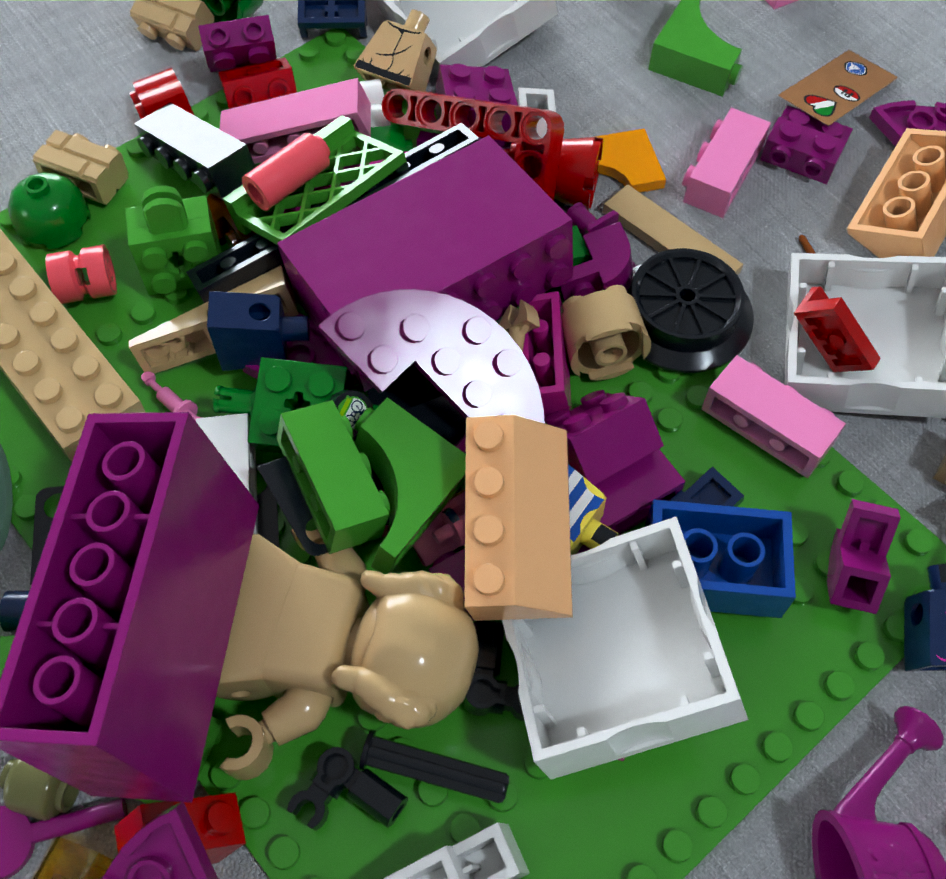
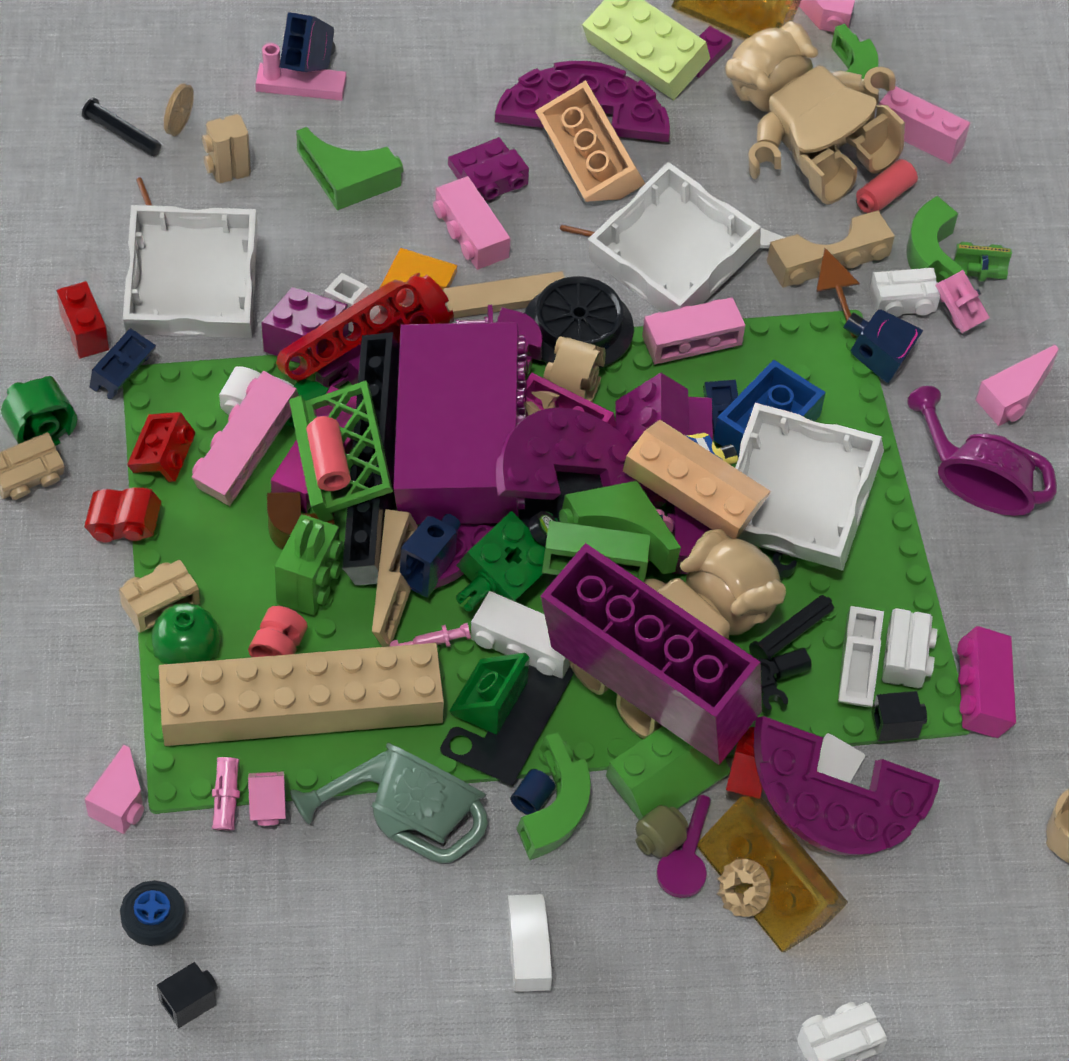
camera: 60 degrees left, 5 degrees down
brick [134,102,256,201] -> none
magenta plate [198,14,277,73] -> none
tan torso [354,9,437,91] -> none
medium nougat sticker [777,50,899,126] -> none
red bracket [794,286,881,372] -> none
magenta brick [827,499,901,614] -> none

